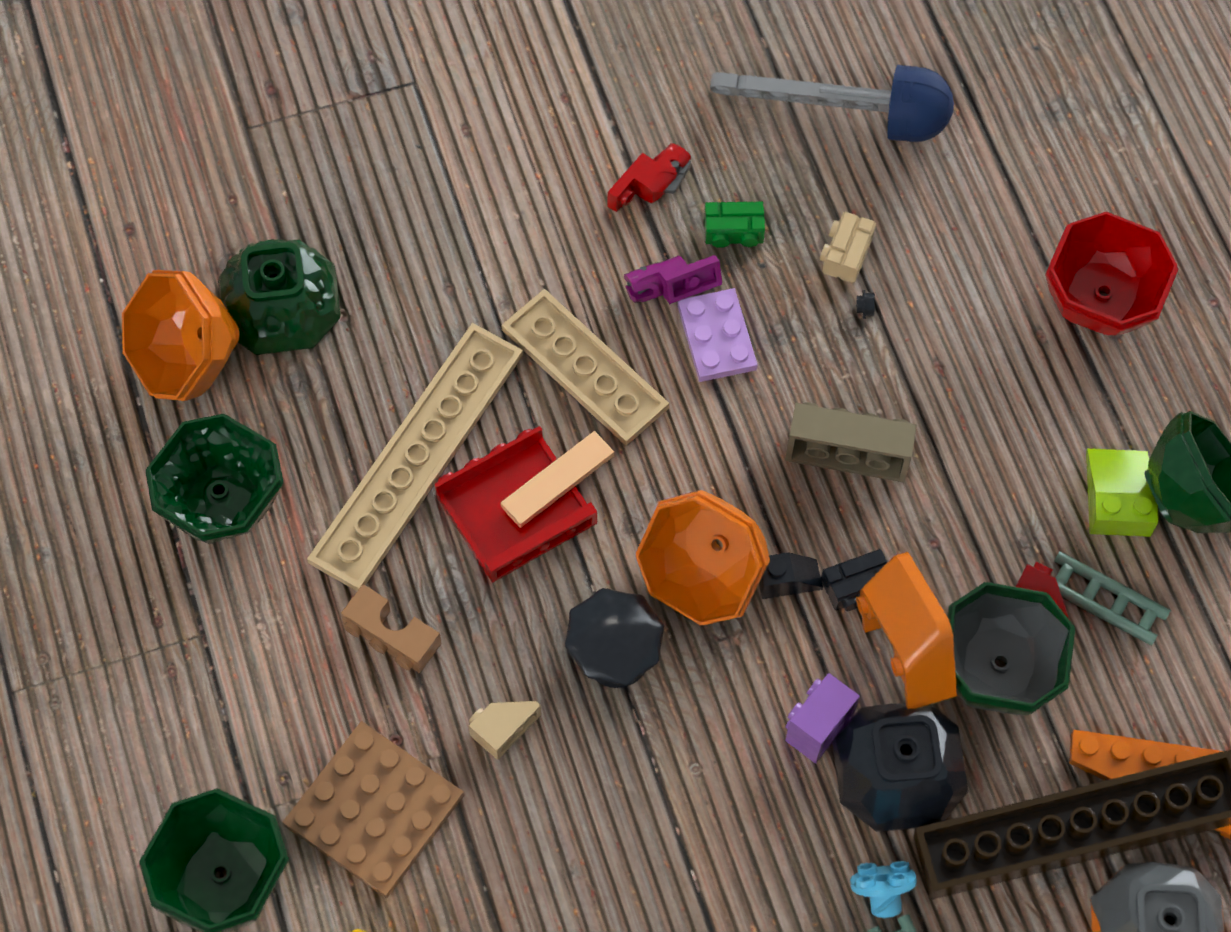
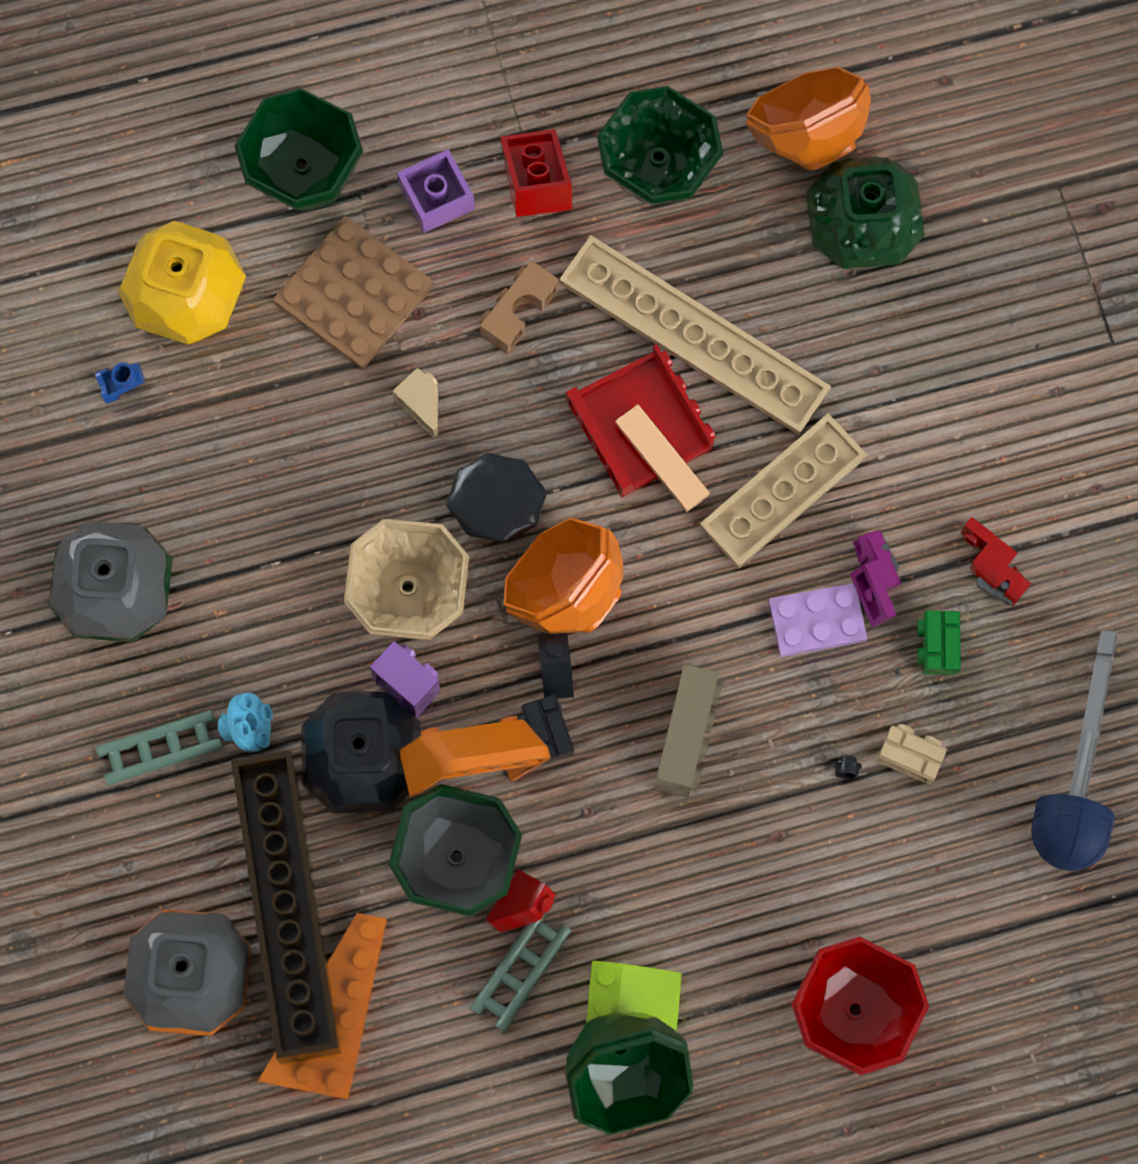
camera: 90 degrees right, 10 degrees up
none -> tan rock [344,519,469,640]
none -> medium lavender brick [397,149,474,233]
none -> red slope [500,129,572,217]

